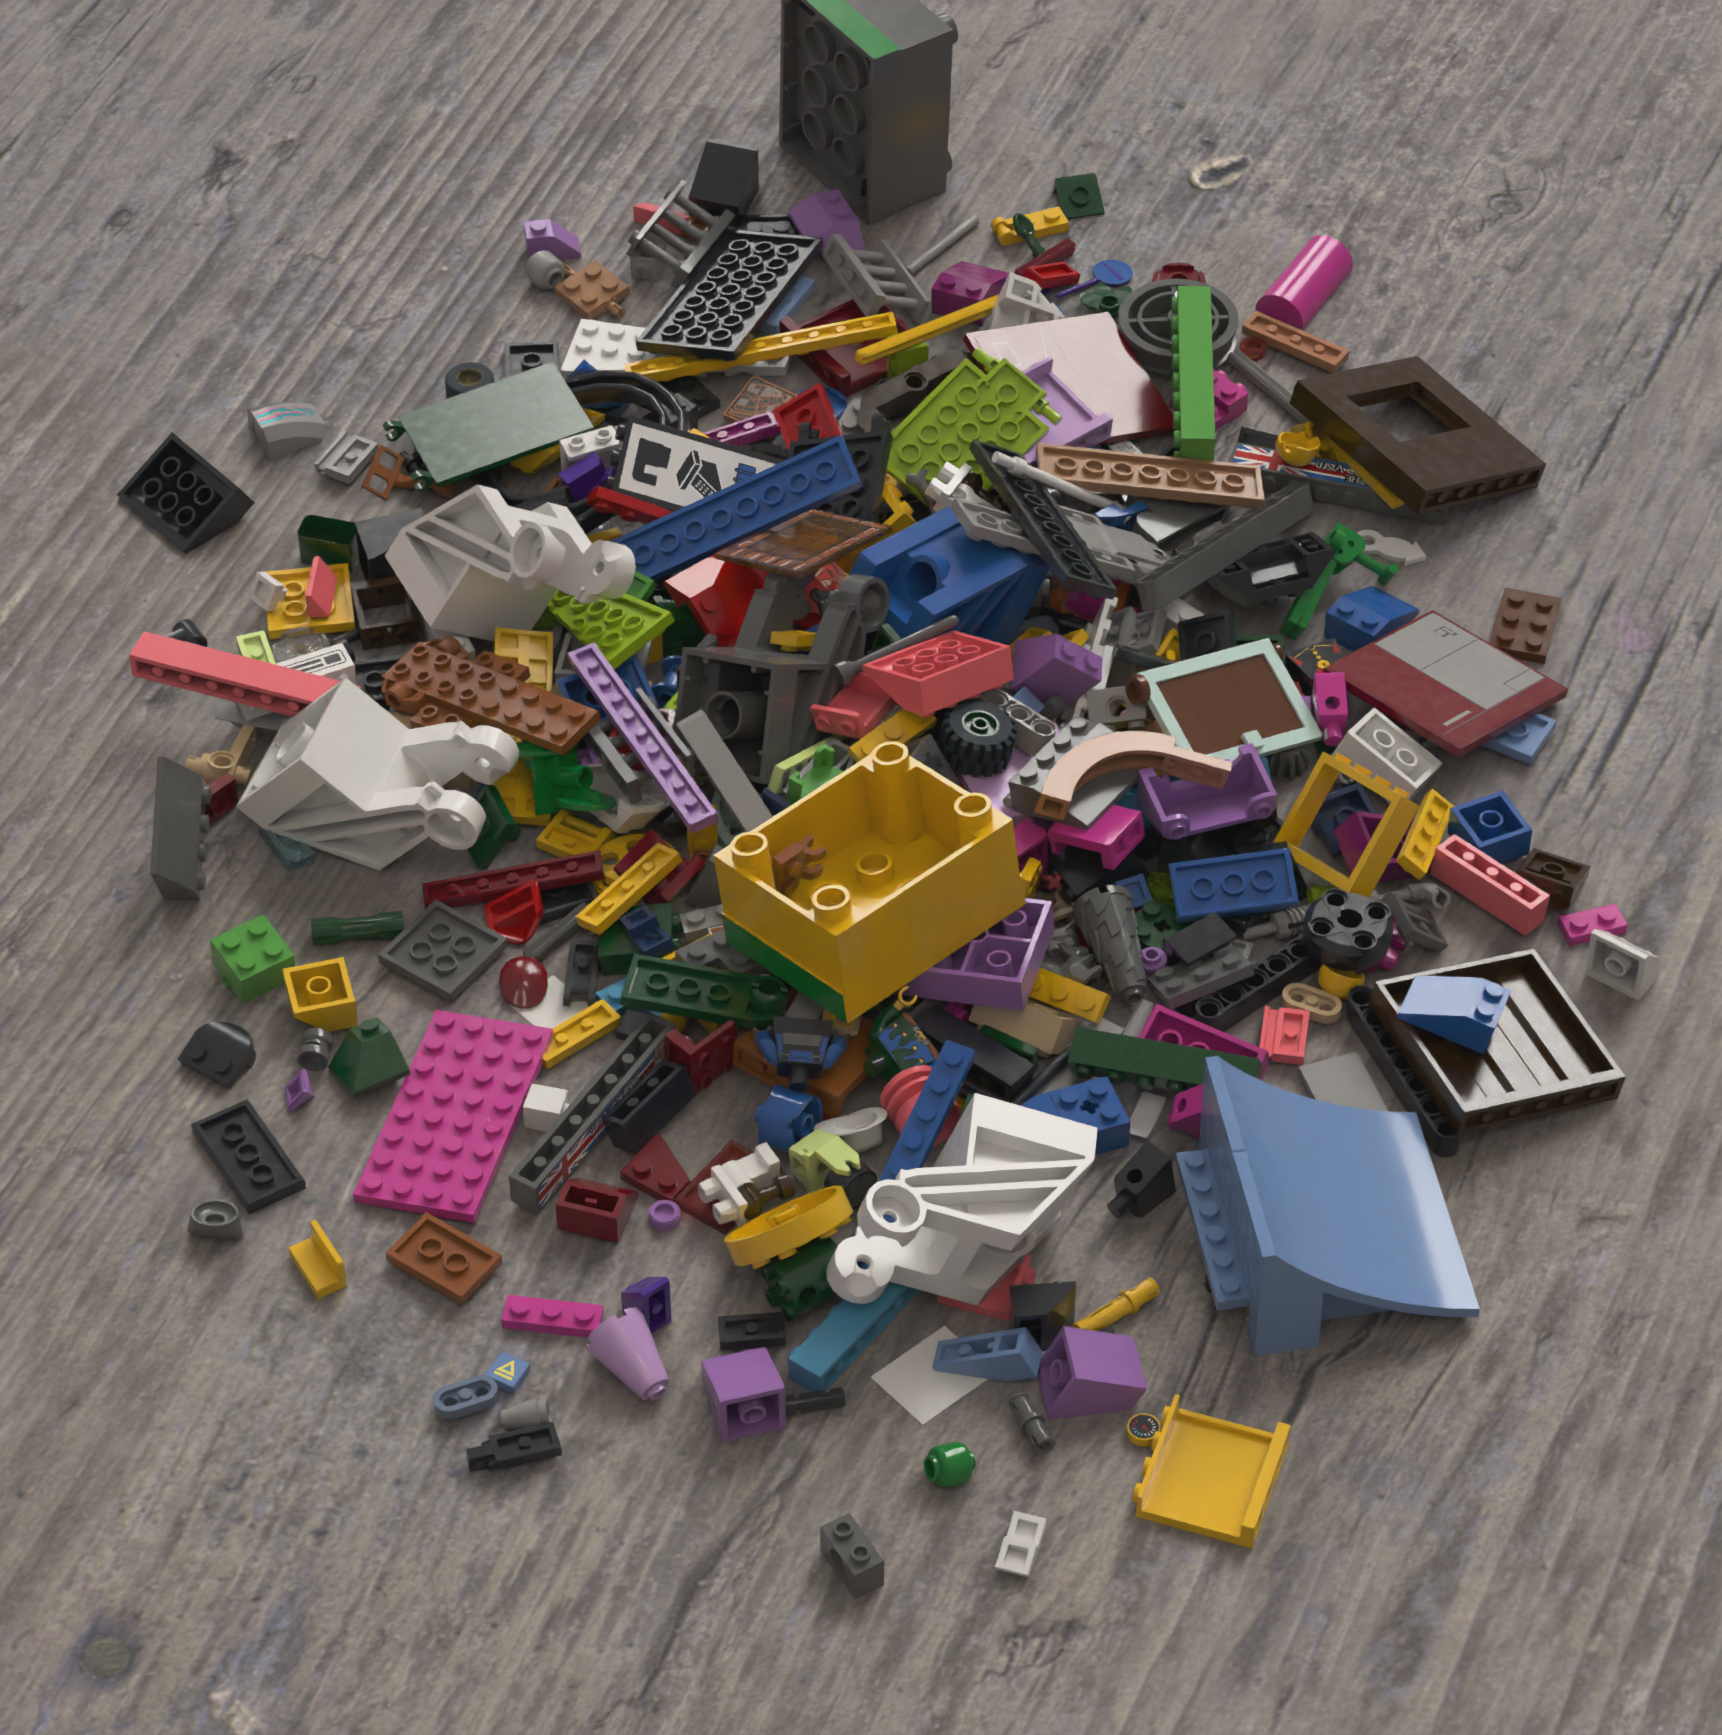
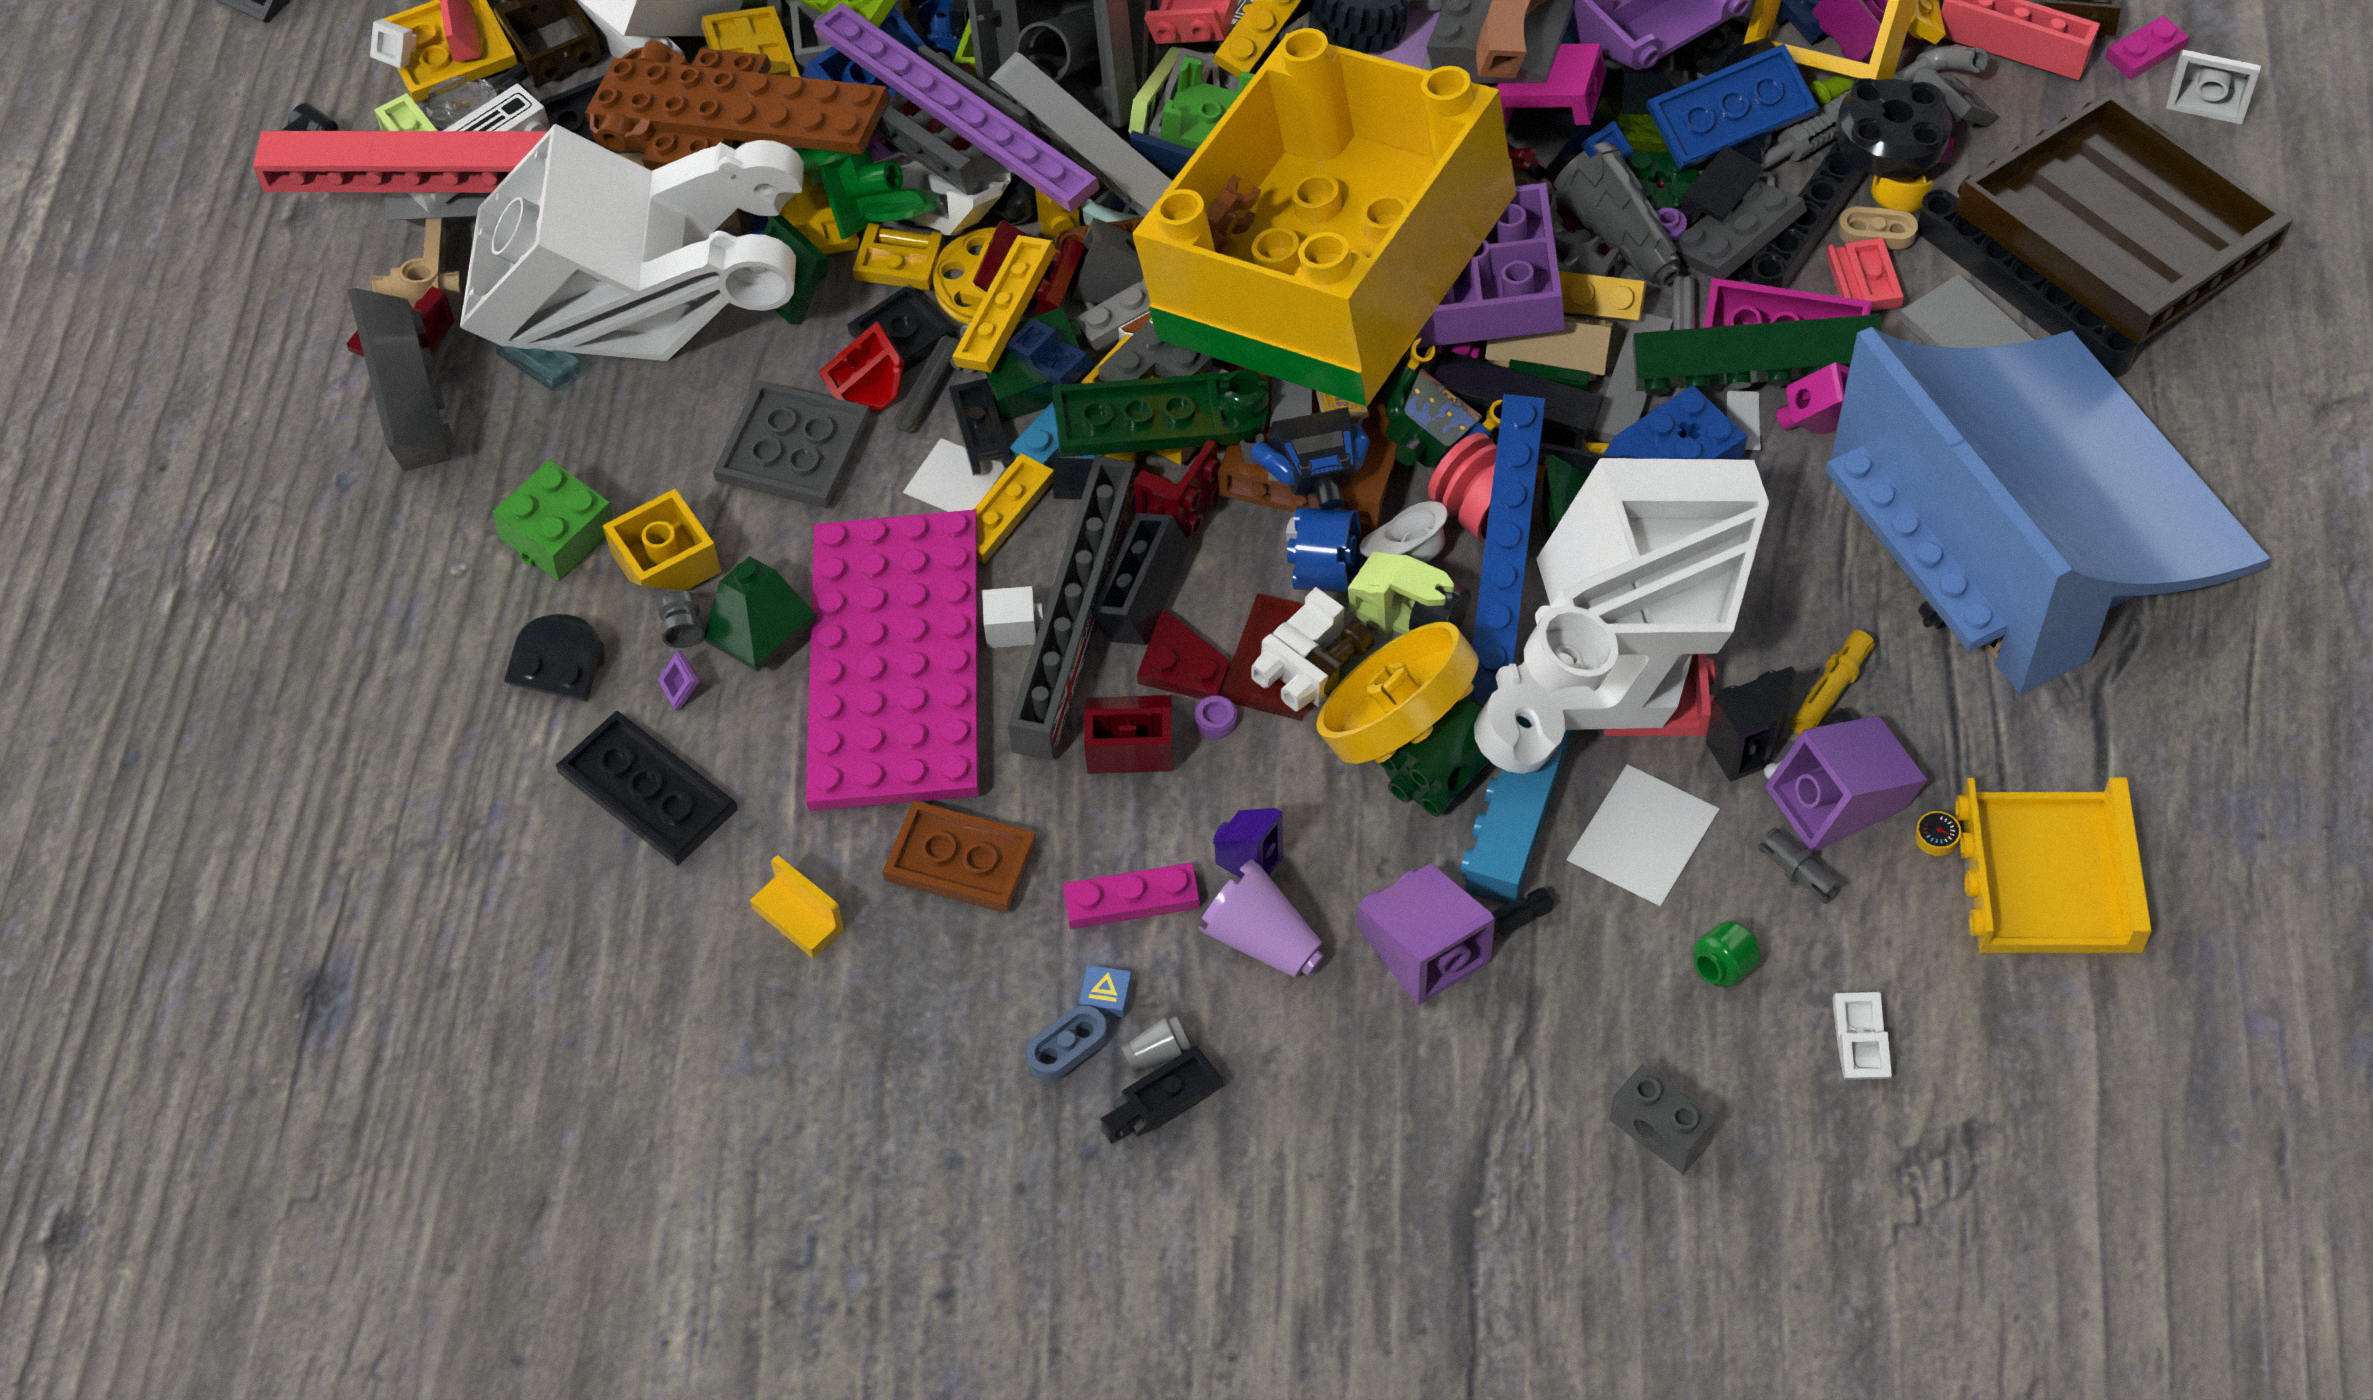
camera: 15 degrees left, 10 degrees up
dark grey piece [187,1200,243,1239] -> none
dark green axle [311,911,404,945] -> none
dark red tile [422,850,605,909] -> none
dark red hat [499,956,548,1009] -> none
black plate [718,1312,786,1350] -> none
medium blue slope [932,1327,1043,1382] -> none
black bar [1009,1046,1071,1105] -> none
black torso [1107,1141,1176,1218] -> none
slope [1396,975,1511,1054] -> none

